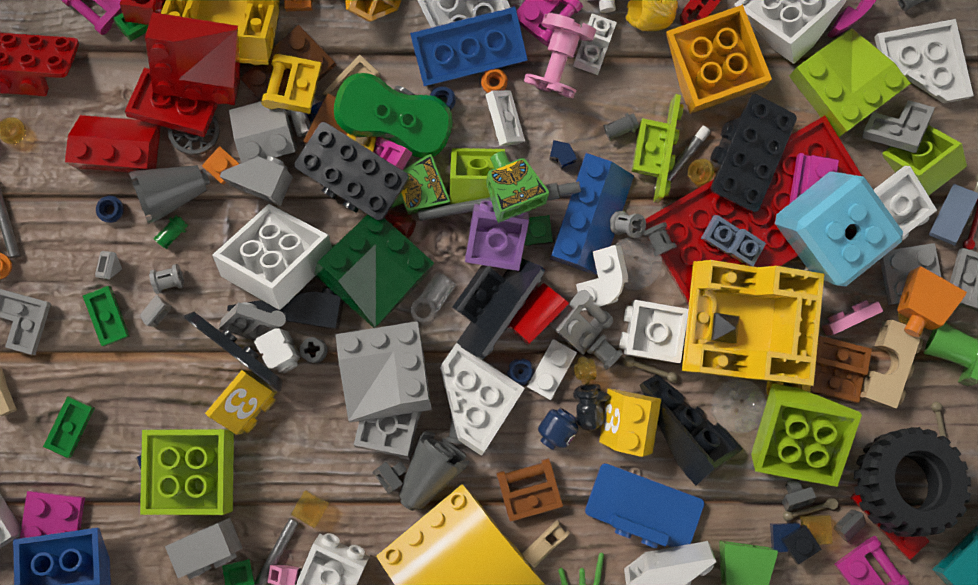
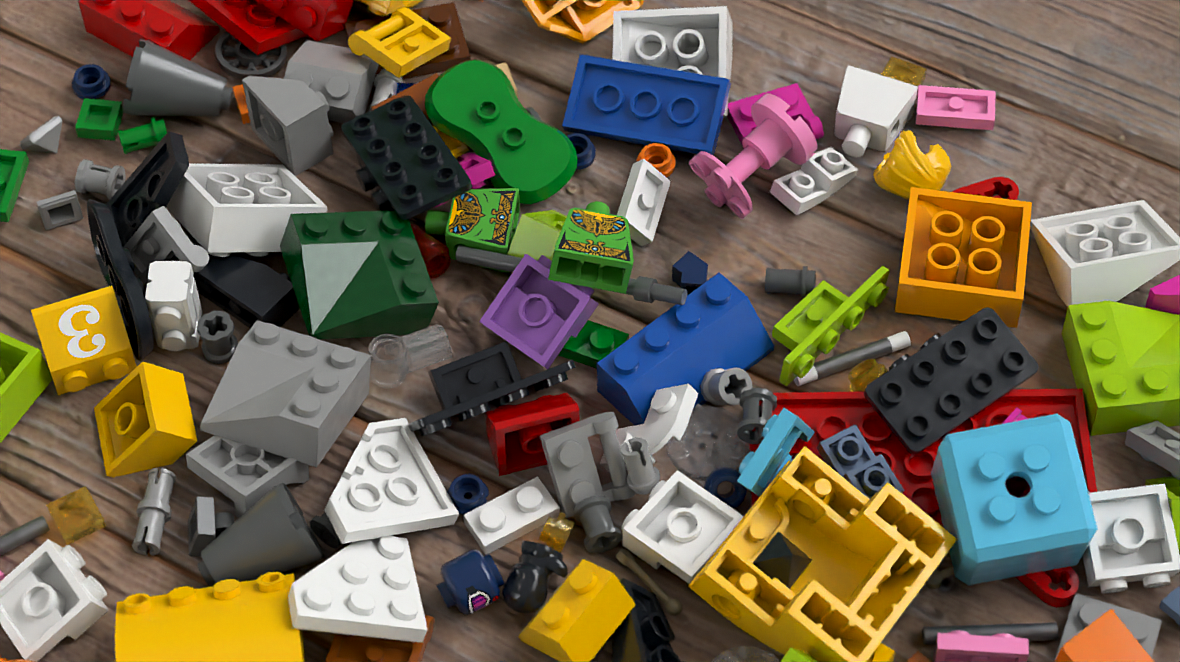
camera: 35 degrees right, 30 degrees down
none -> green plate [75,98,124,141]
none -> yellow slope [94,362,197,478]
none -> black wing [106,131,189,247]
none -> light grey pin [132,468,176,556]
none -> white plate [288,535,428,643]
none -> light grey pin [620,438,660,495]
none -> dark blue plate [704,467,747,509]
none -> medium azure wing [737,408,815,496]
none -> flat silver bar [922,622,1058,645]

